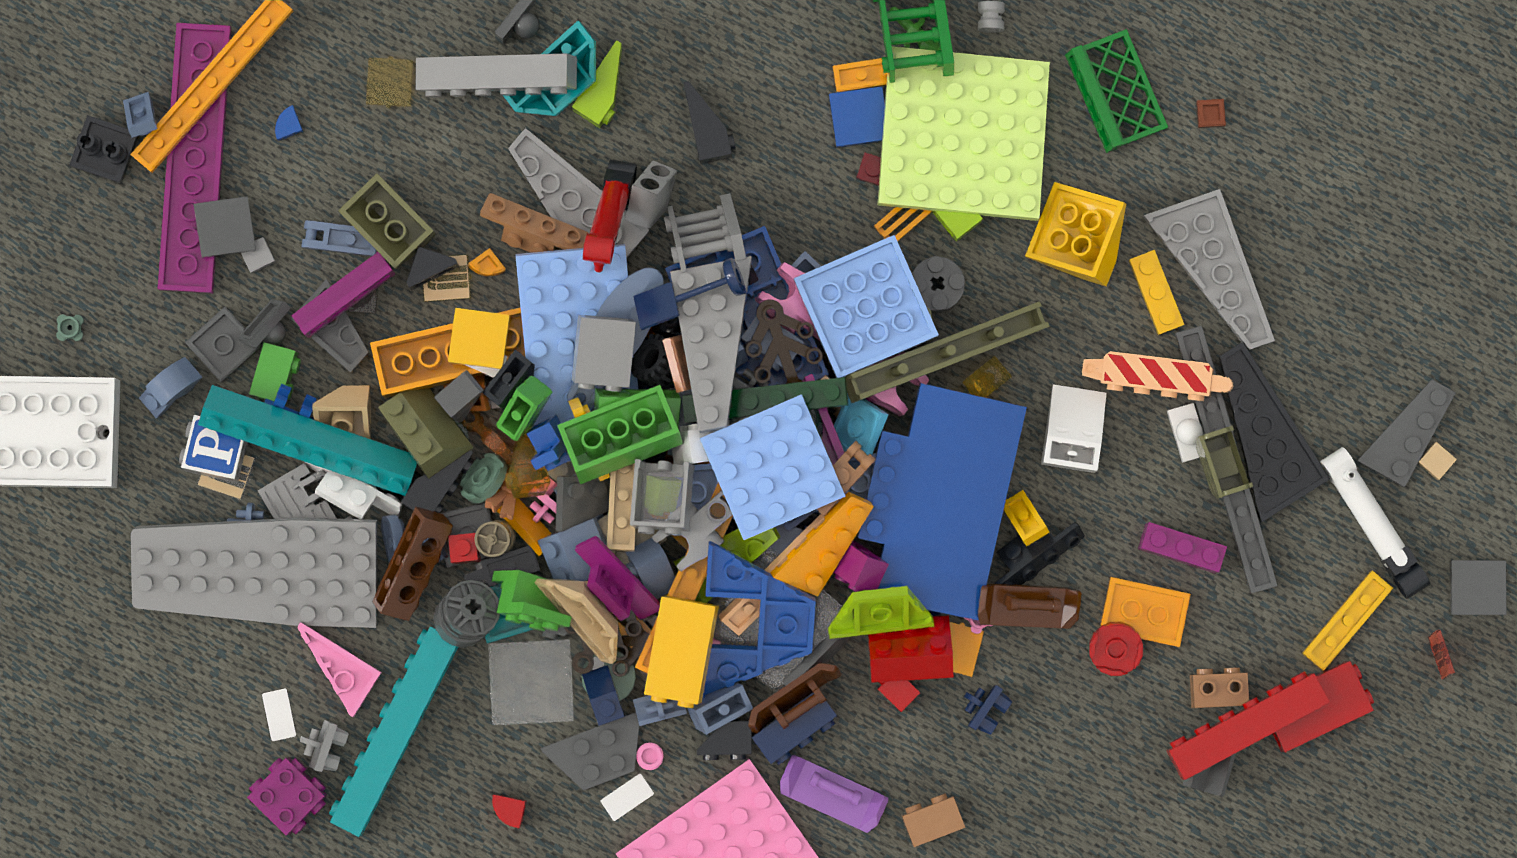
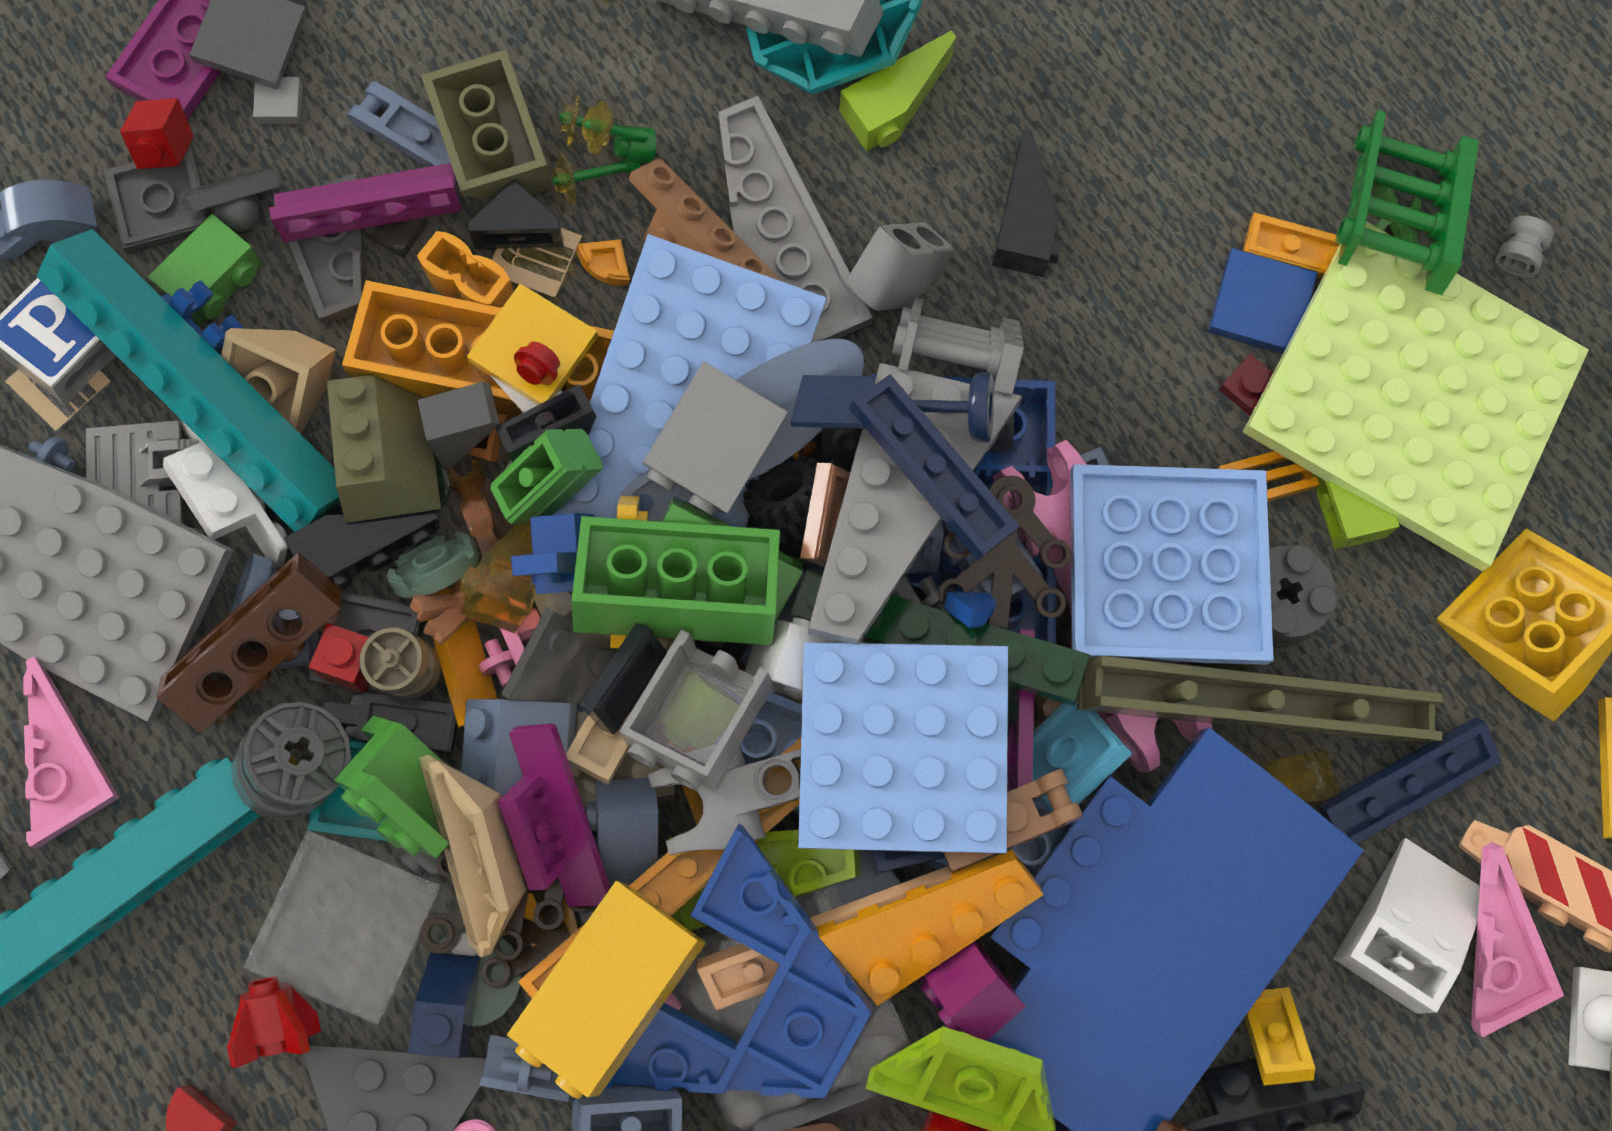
camera: 20 degrees right, 10 degrees down
red piece [583,159,637,273] -> none
none -> red brick [120,98,194,169]
none -> red brick [227,976,321,1068]
none -> light orange brick [417,231,514,308]
none -> red plate [513,341,560,385]
none -> plant [552,94,656,205]
none -> black tile [580,623,667,735]
none -> dark blue plate [849,374,1020,561]
none -> blue tile [944,592,996,628]
none -> dark blue plate [1318,718,1502,844]
none -> bright pink wing [1471,842,1564,1037]

